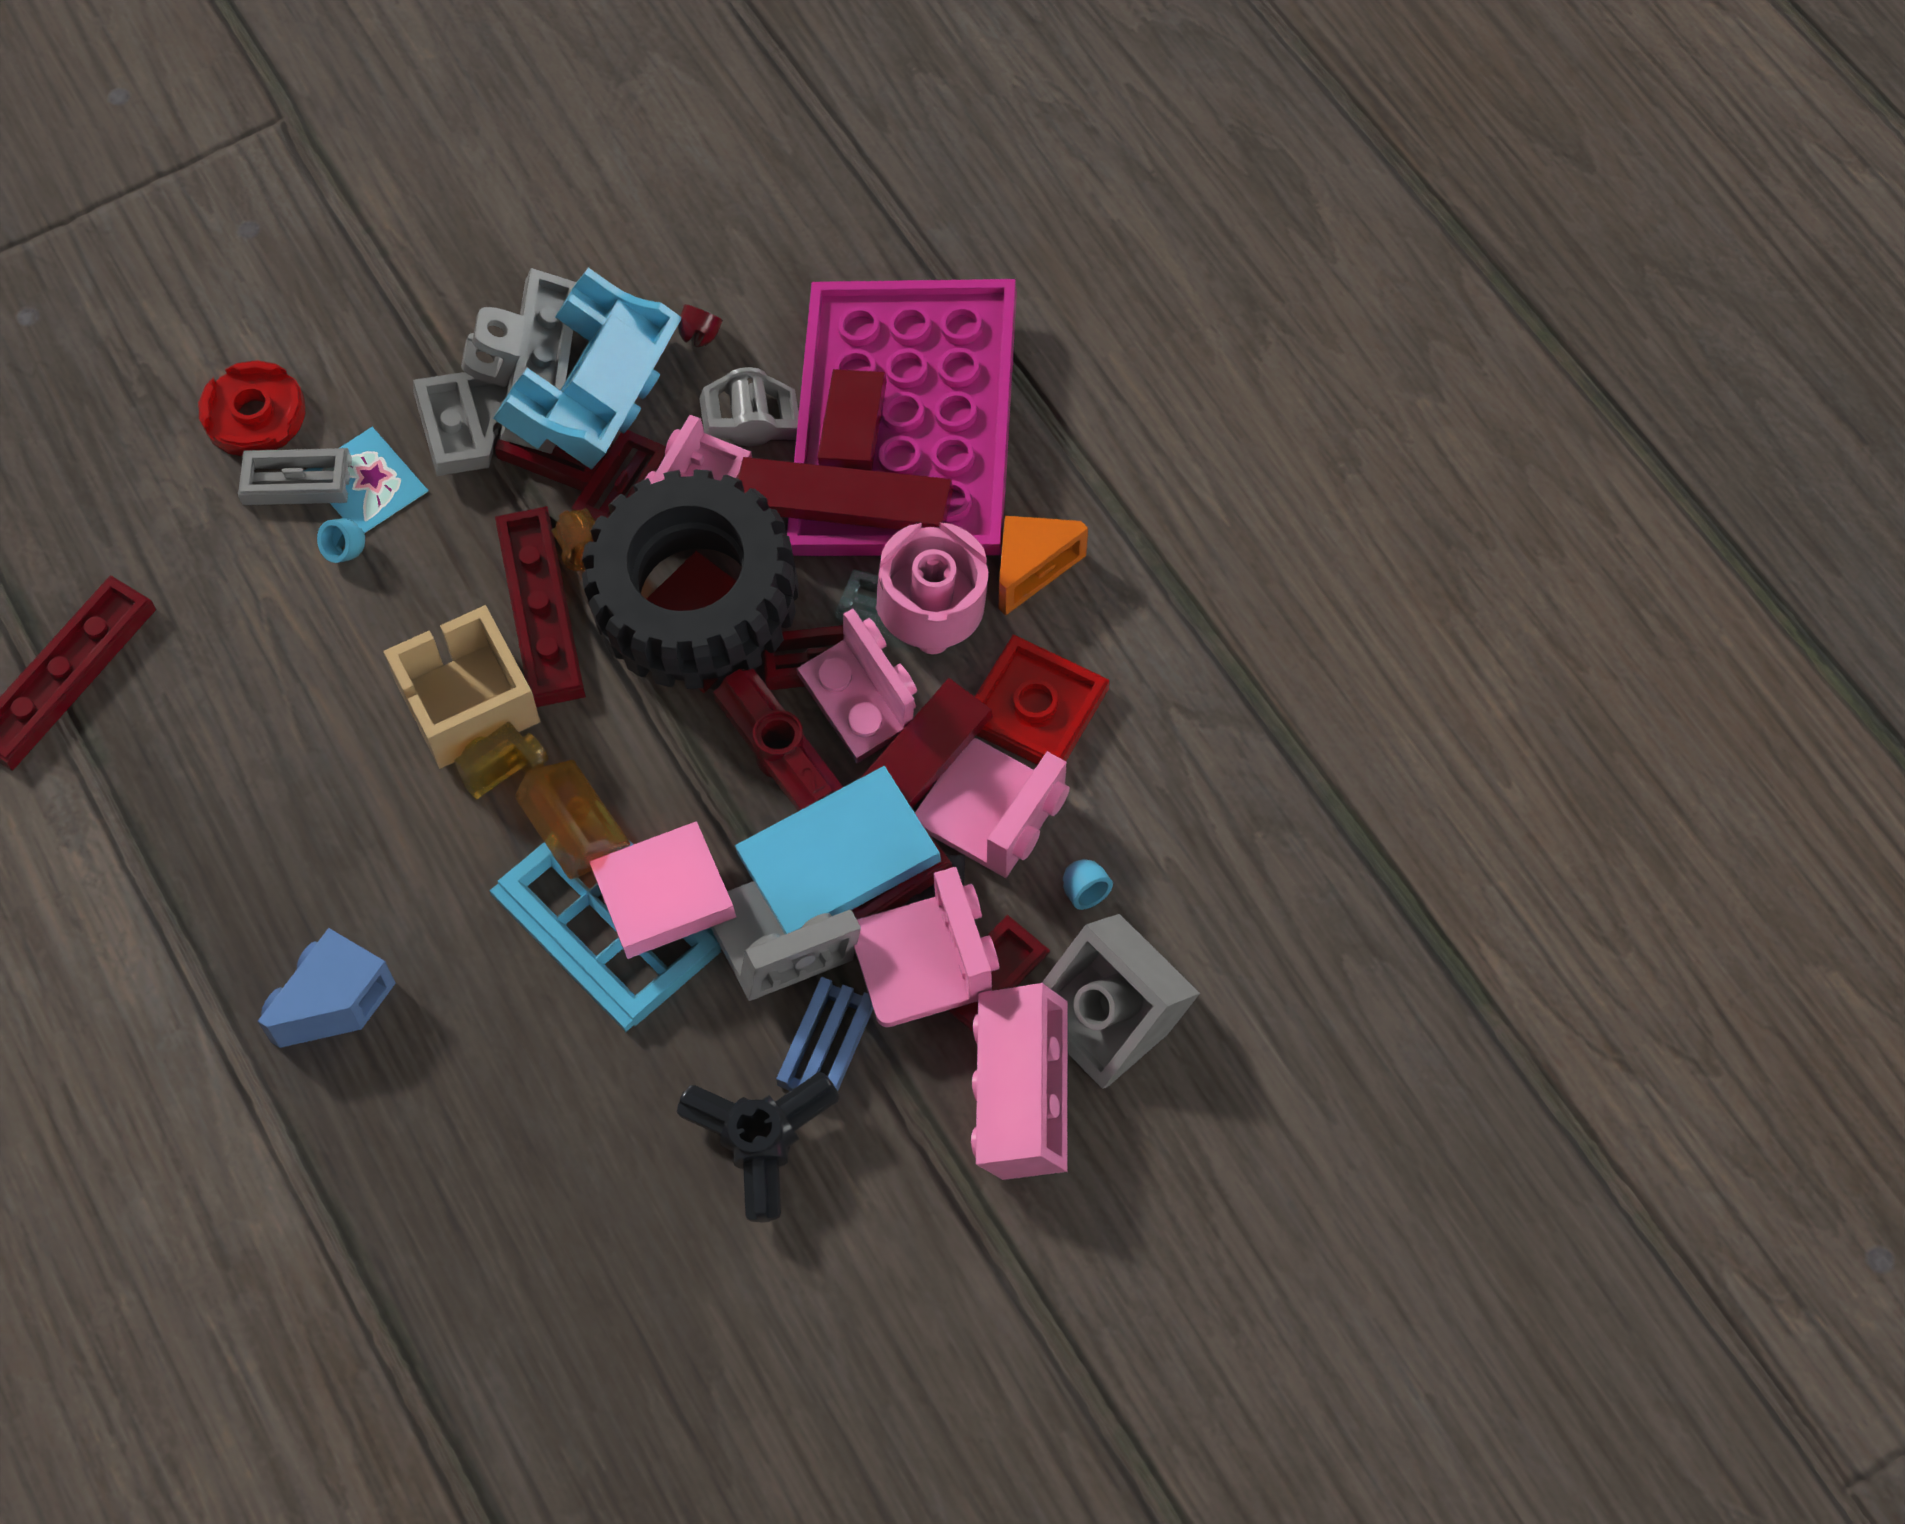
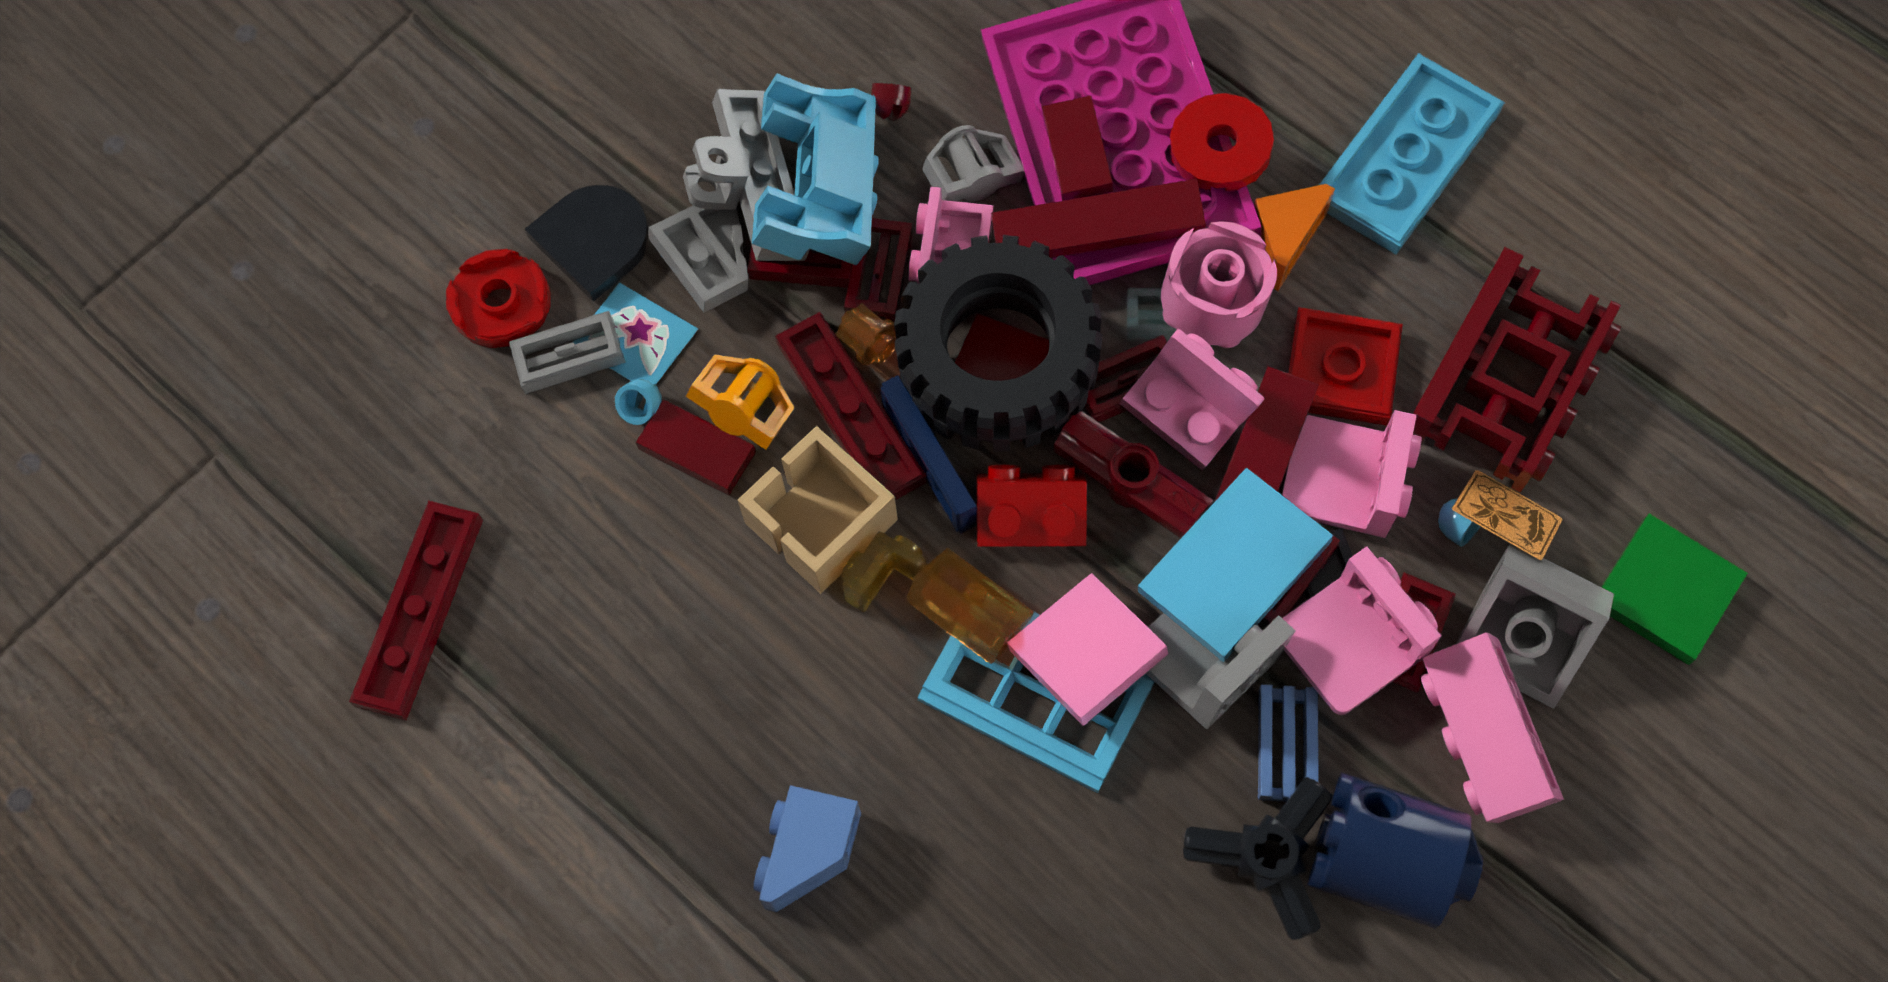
camera: 15 degrees left, 5 degrees up
none -> black tile [525,185,648,302]
none -> dark red tile [636,399,756,496]
none -> light orange piece [685,355,795,450]
none -> dark blue tile [881,375,977,534]
none -> red bracket [977,464,1087,547]
none -> red tile [1170,93,1274,192]
none -> dark blue cylinder [1307,773,1483,929]
none -> medium azure tile [1319,53,1505,255]
none -> dark red fence [1413,247,1622,493]
none -> clear orange sticker [1452,470,1563,560]
none -> green tile [1601,513,1748,665]

